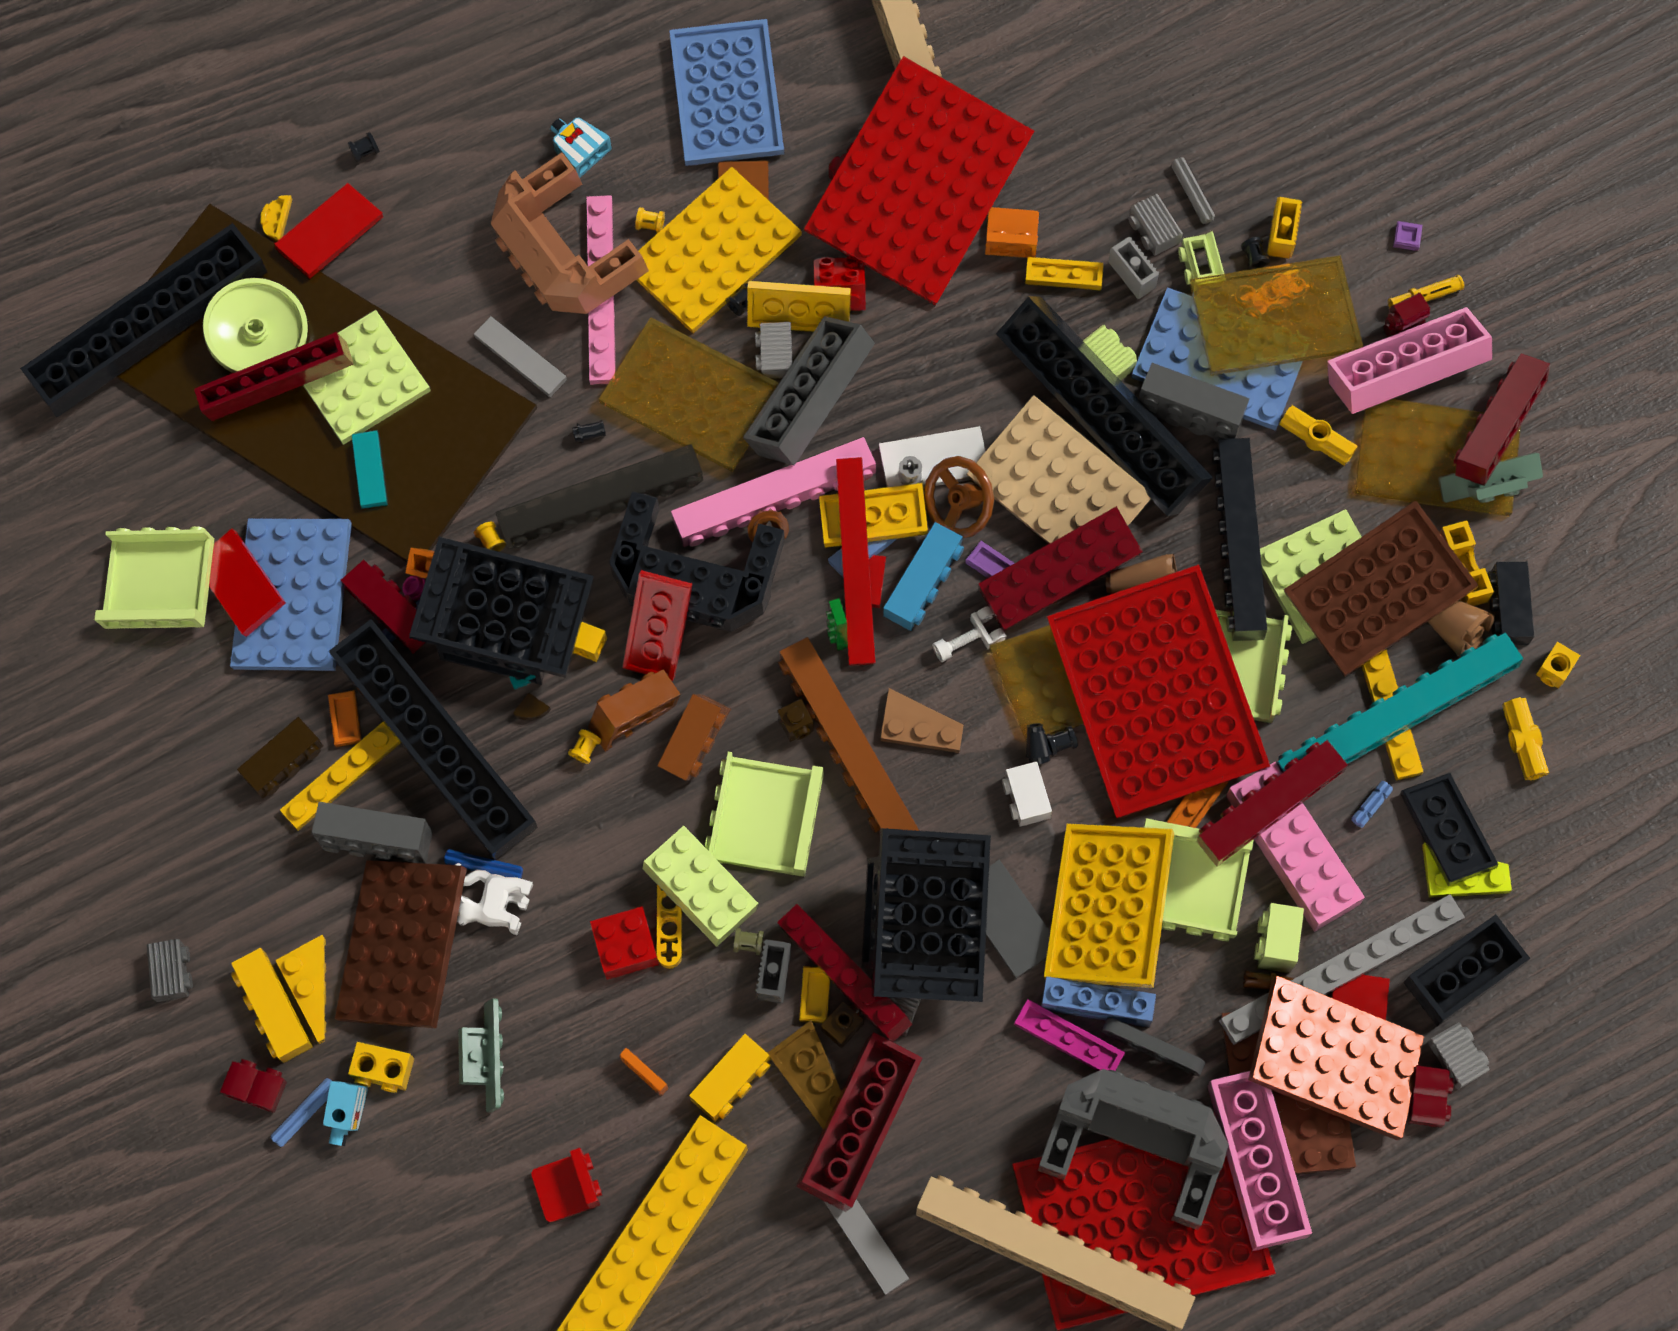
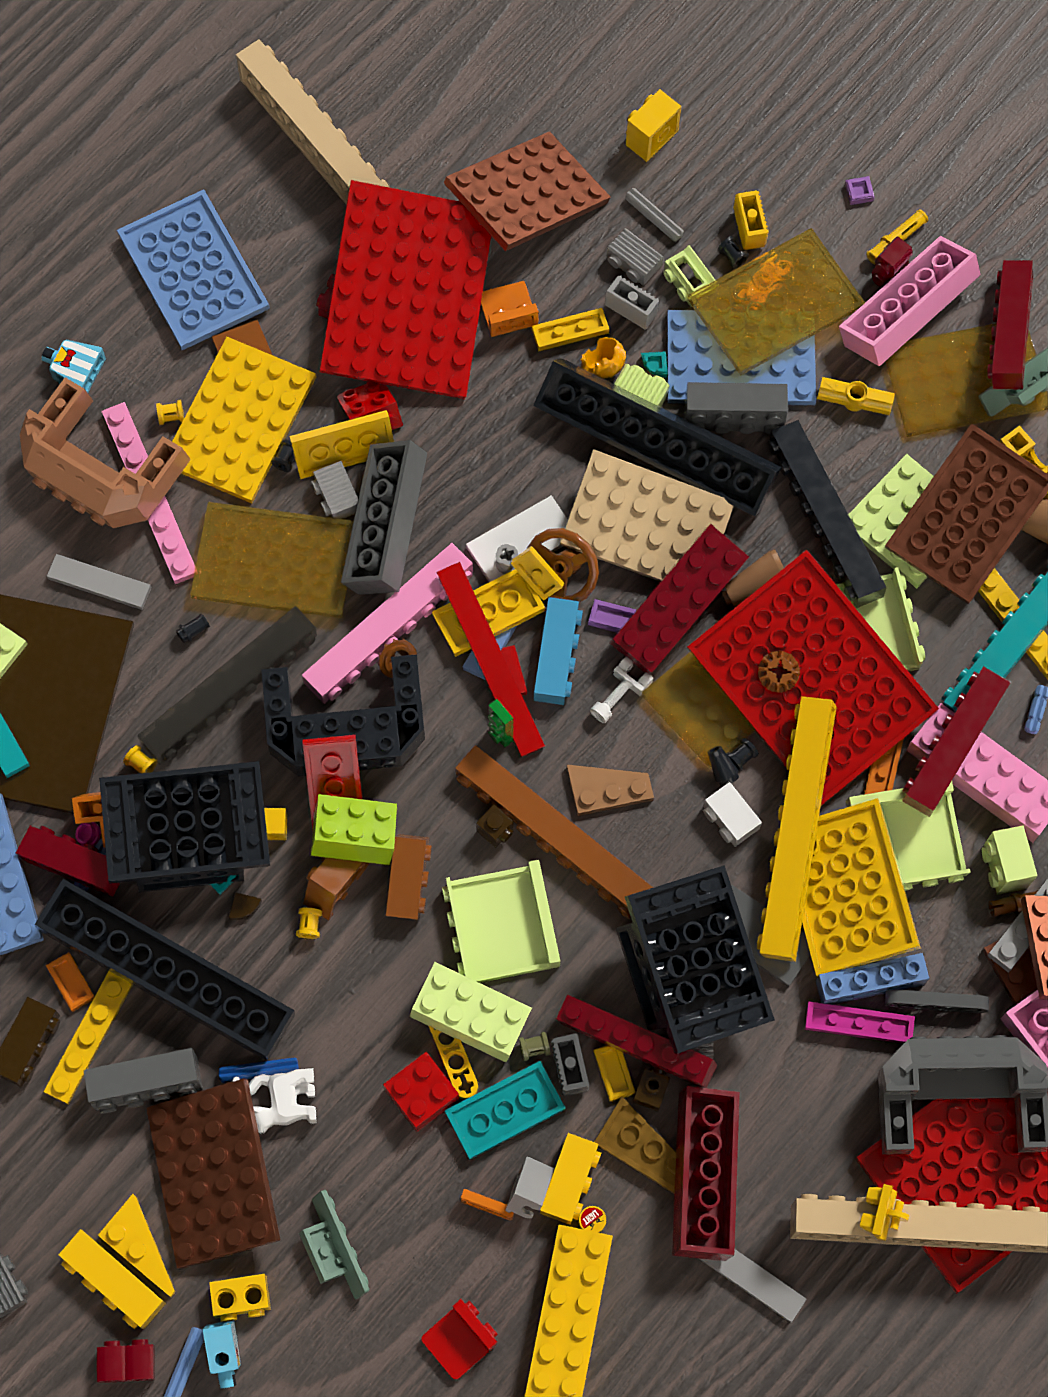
camera: 25 degrees left, 0 degrees up
none -> lime brick [311,794,397,865]
none -> copper plate [444,131,611,251]
none -> teal plate [445,1061,565,1160]
none -> light grey hinge [505,1156,554,1218]
none -> yellow plate [511,546,564,601]
none -> tile [579,1206,606,1233]
none -> light orange hair [580,337,626,379]
none -> yellow brick [626,89,681,162]
none -> teal tile [641,351,668,377]
none -> yellow brick [757,696,837,962]
none -> dark orange gear [758,651,800,692]
none -> yellow hips [860,1184,909,1241]

